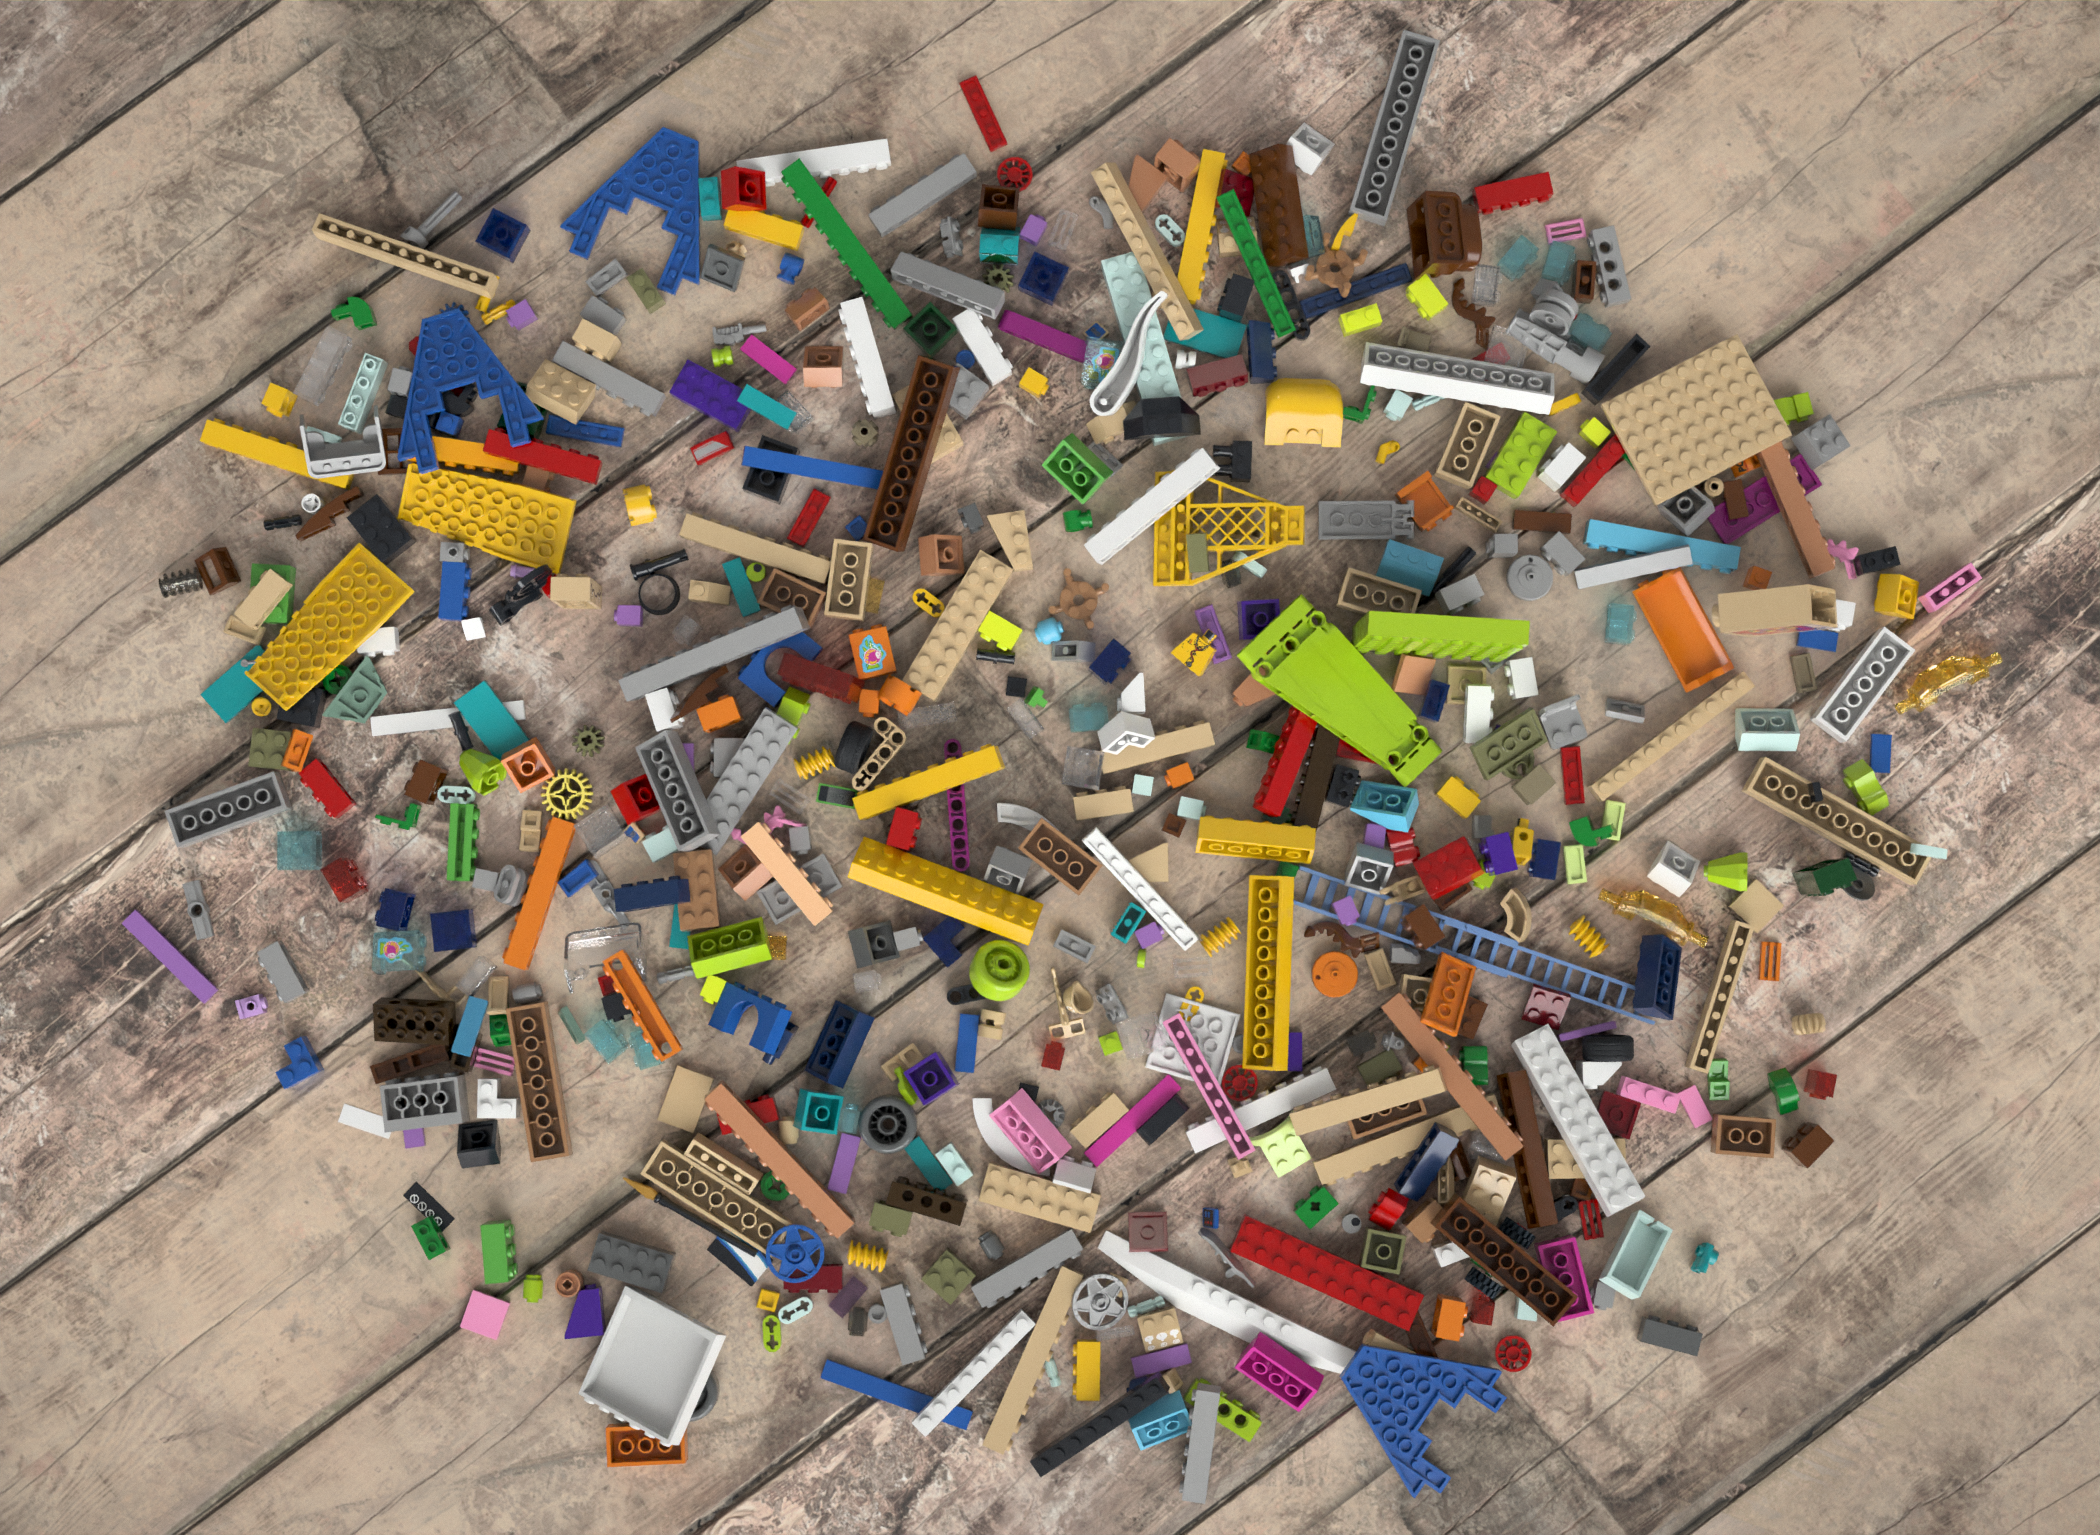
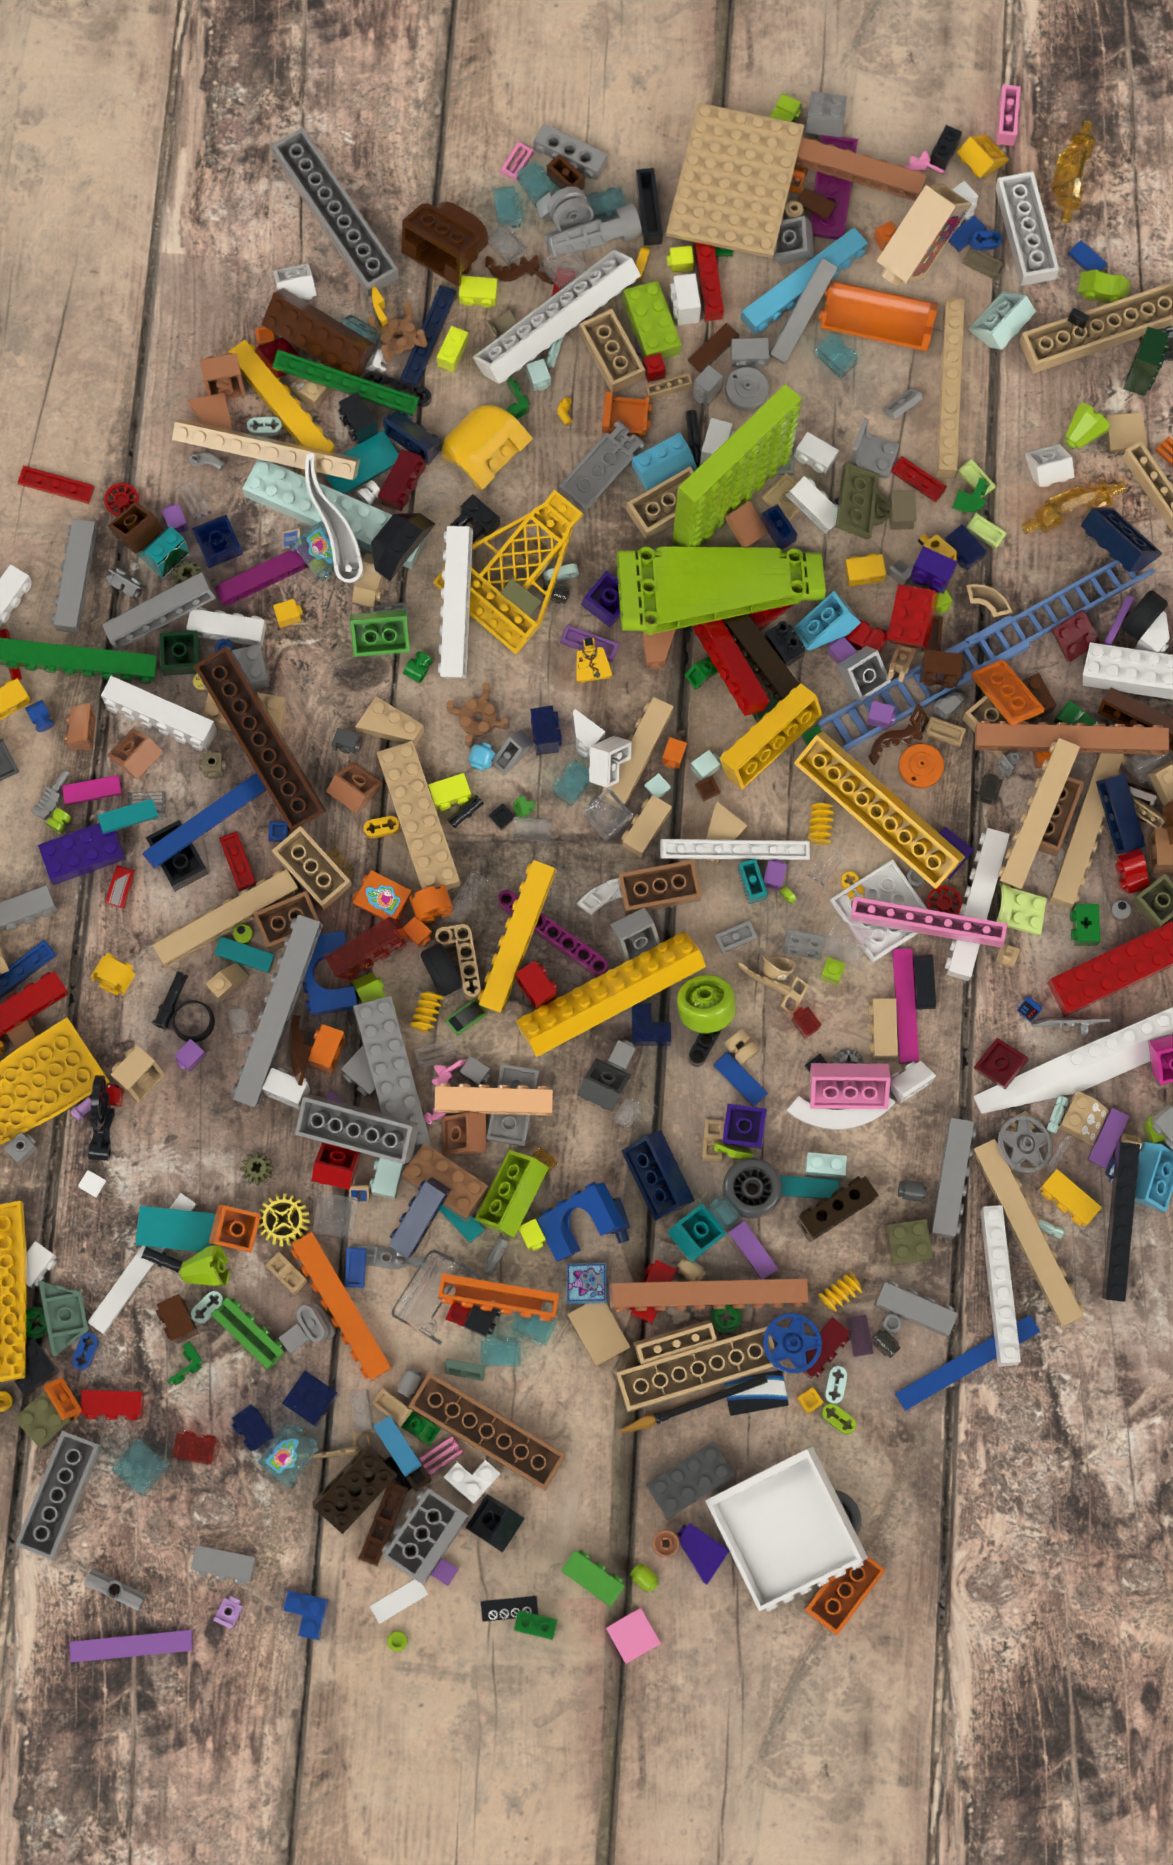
camera: 50 degrees left, 10 degrees down
blue brick [438,561,472,622] -> none
olive brick [869,1199,913,1237] -> none
tan brick [978,1162,1101,1233] -> none
olive brick [1356,1048,1403,1085] -> none
red brick [1472,172,1554,215] -> none
yellow piece [1568,915,1609,958] -> none
none -> blue beam [72,1333,99,1370]
none -> lime tile [387,1631,408,1652]
none -> tile [567,1263,607,1304]
none -> blue beam [968,230,1003,250]

